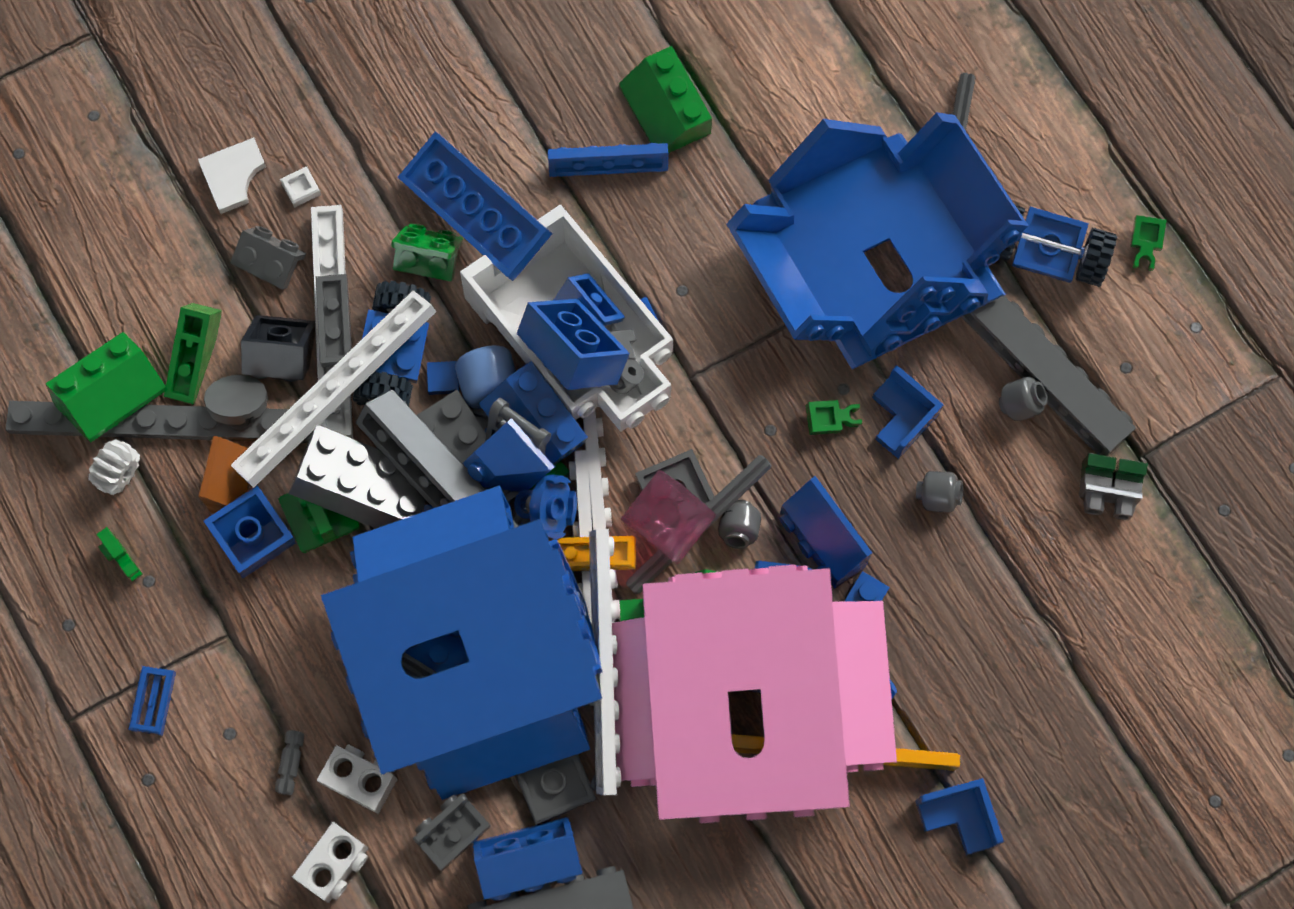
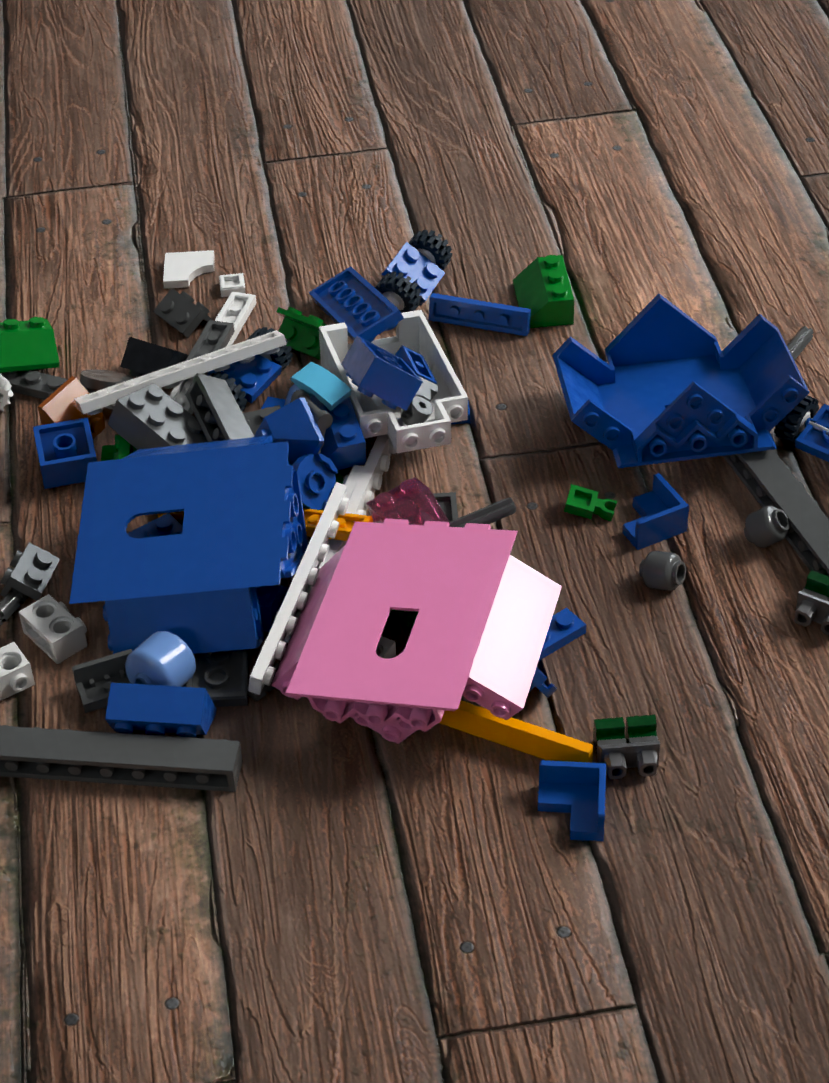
camera: 25 degrees right, 30 degrees down
green slope [164,303,222,404] -> none
blue slope [779,476,872,589] -> none
none -> dark grey bracket [0,542,60,601]
none -> medium blue head [125,631,196,687]
none -> medium azure slope [291,362,352,411]
none -> plate [375,230,452,313]
none -> flat silver hips [593,714,660,779]

